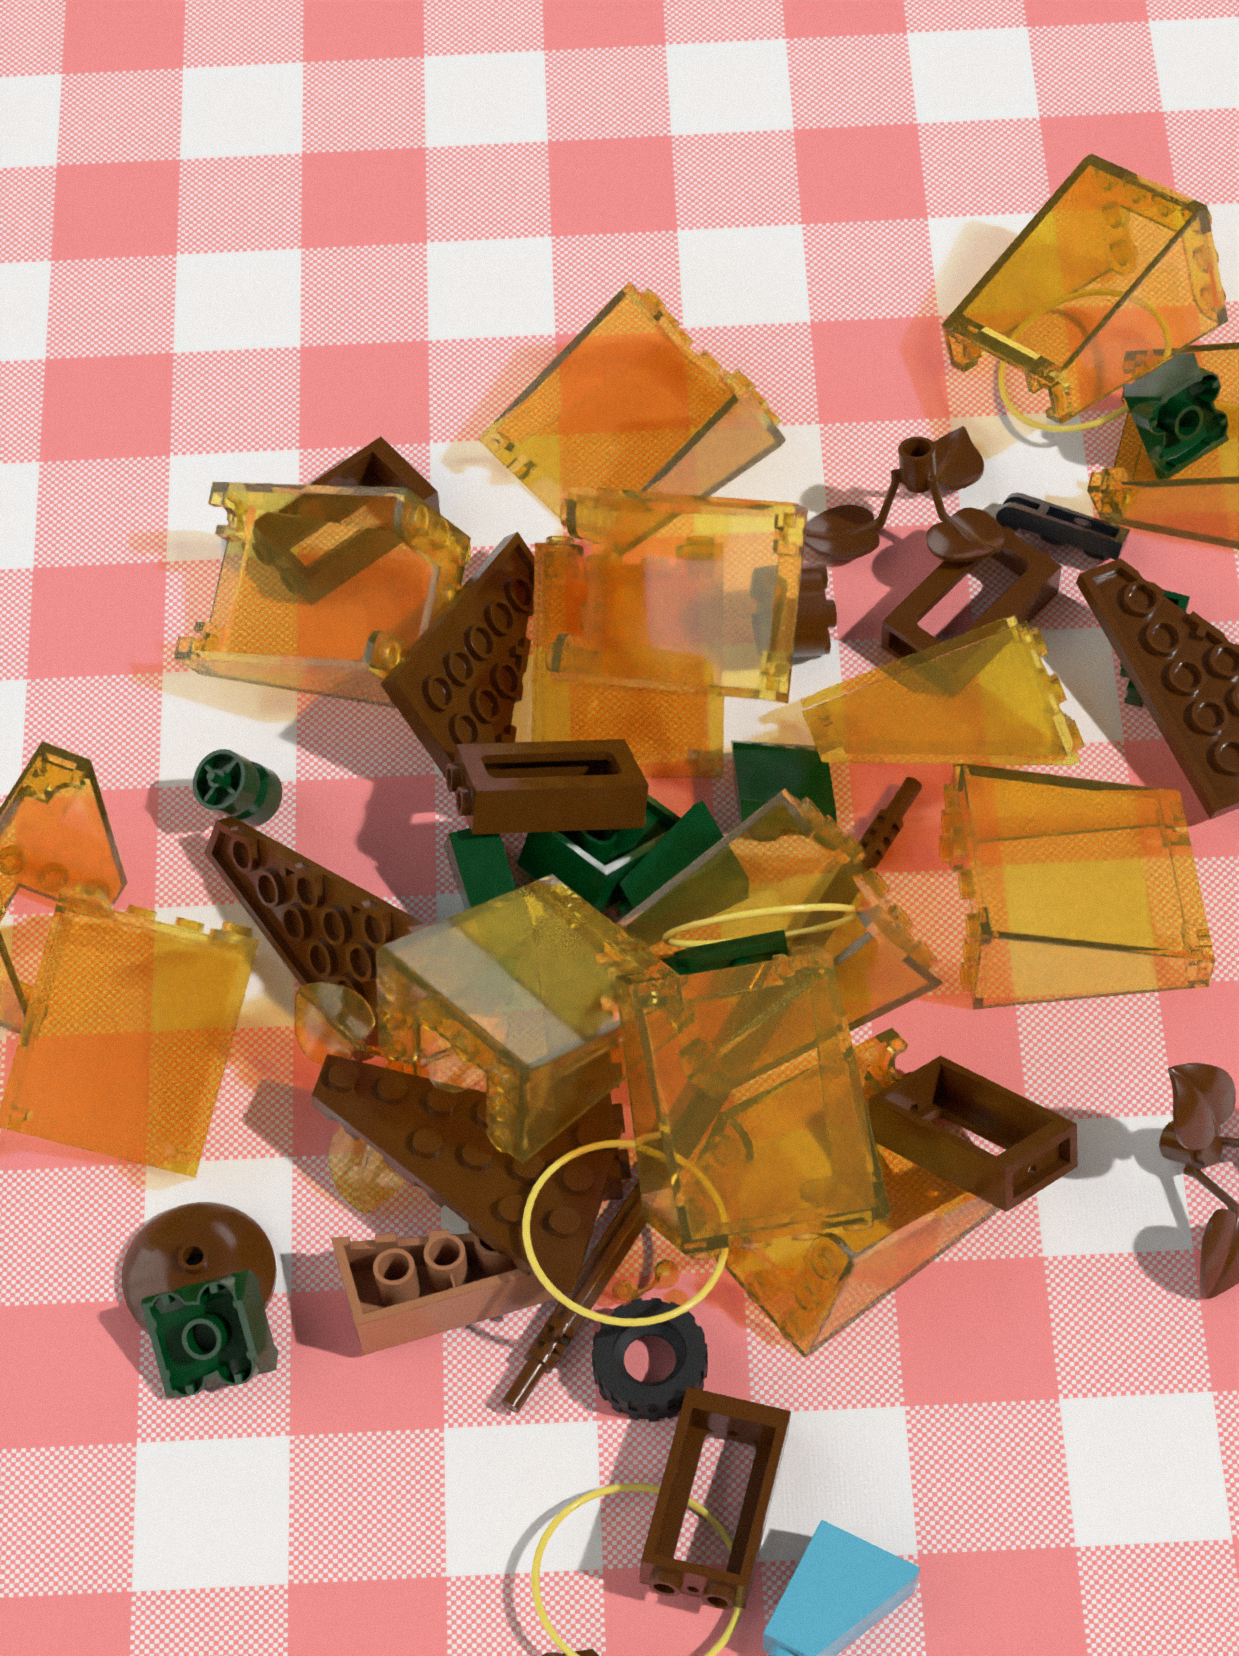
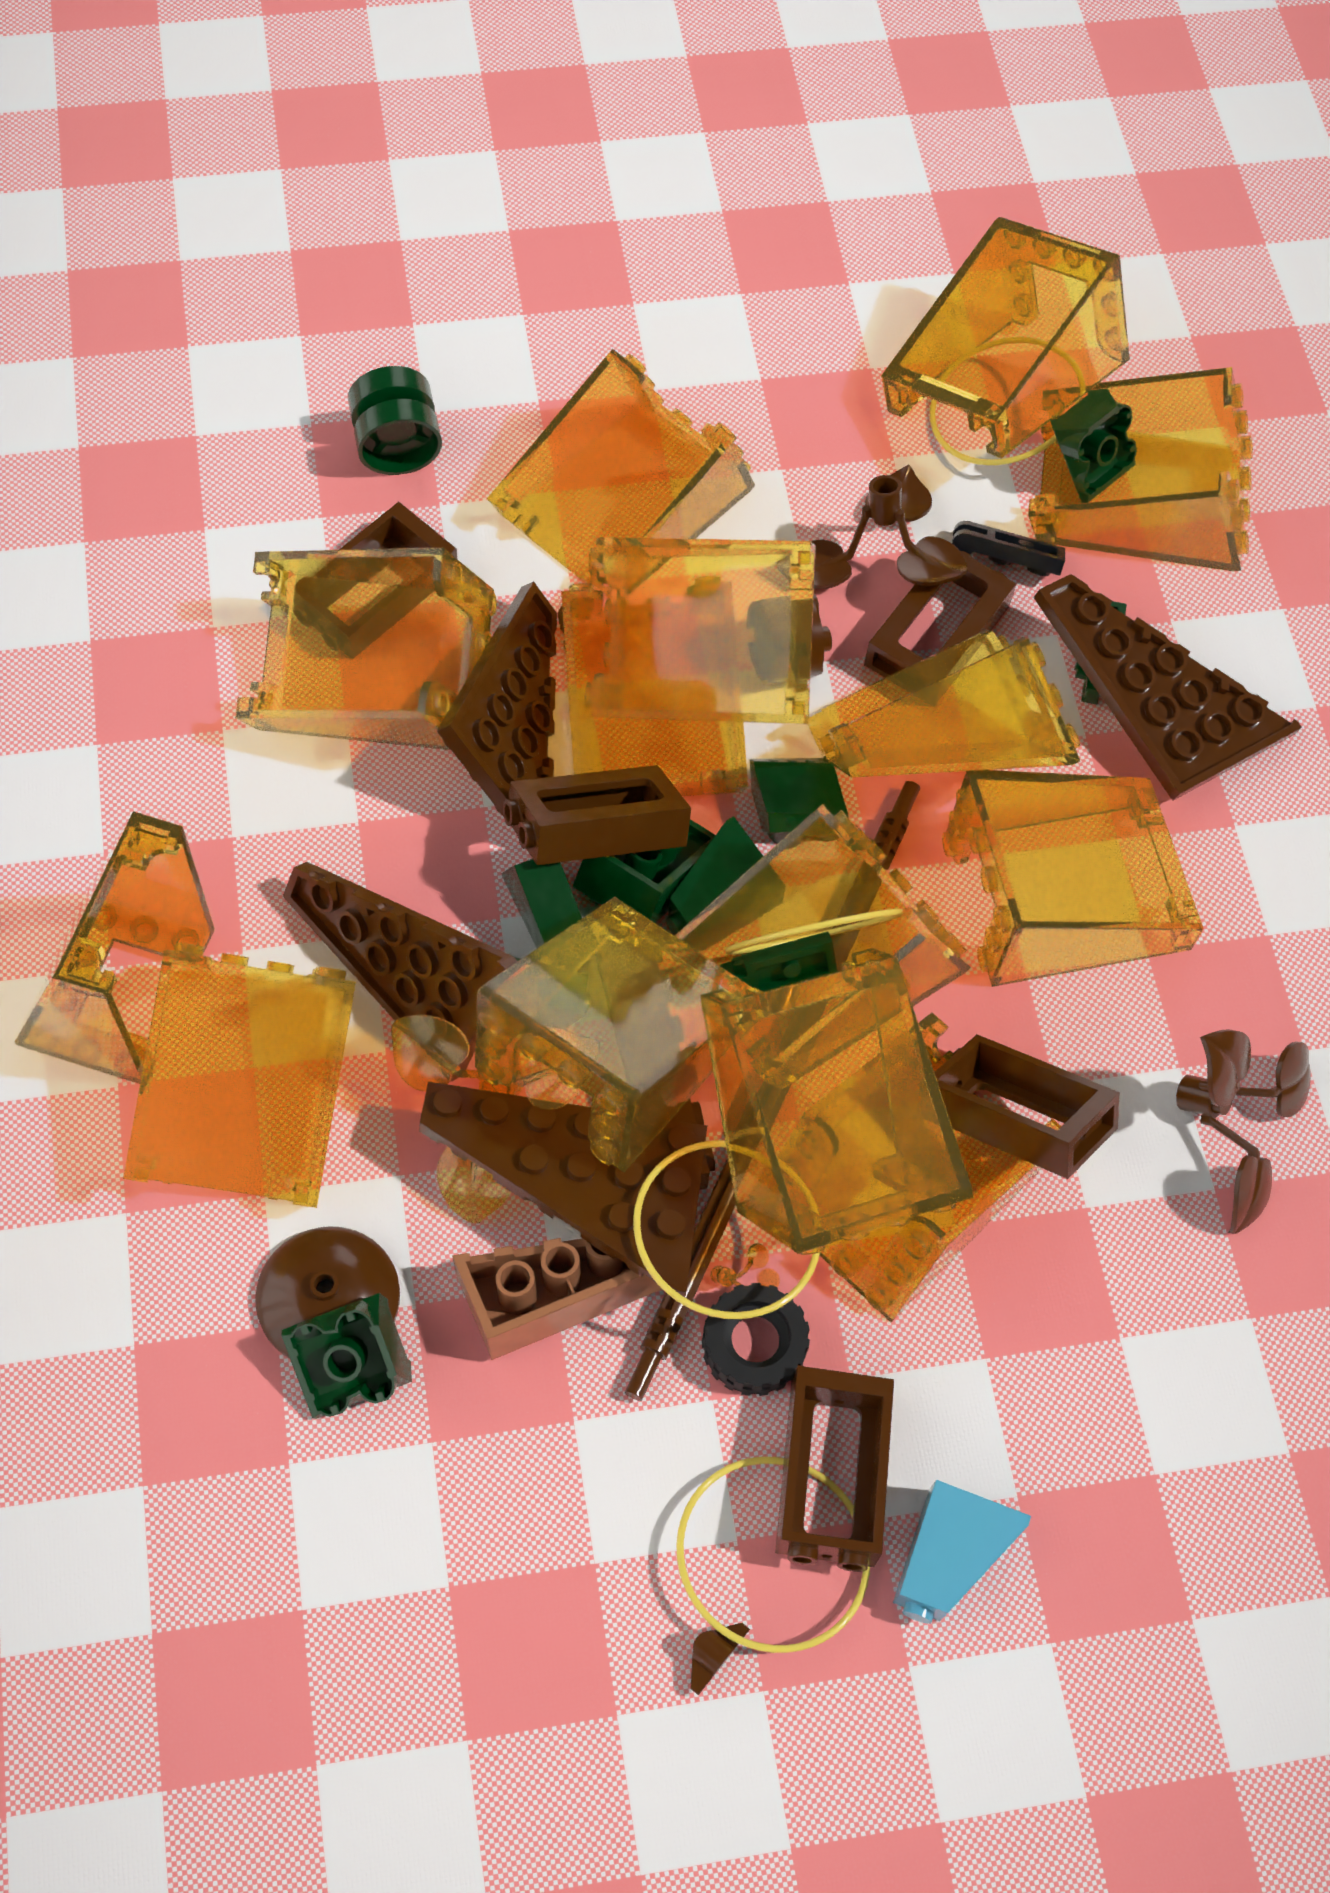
camera: 15 degrees left, 5 degrees up
dark green wheel [193,749,282,827] -> none
none -> dark green wheel [347,366,442,475]

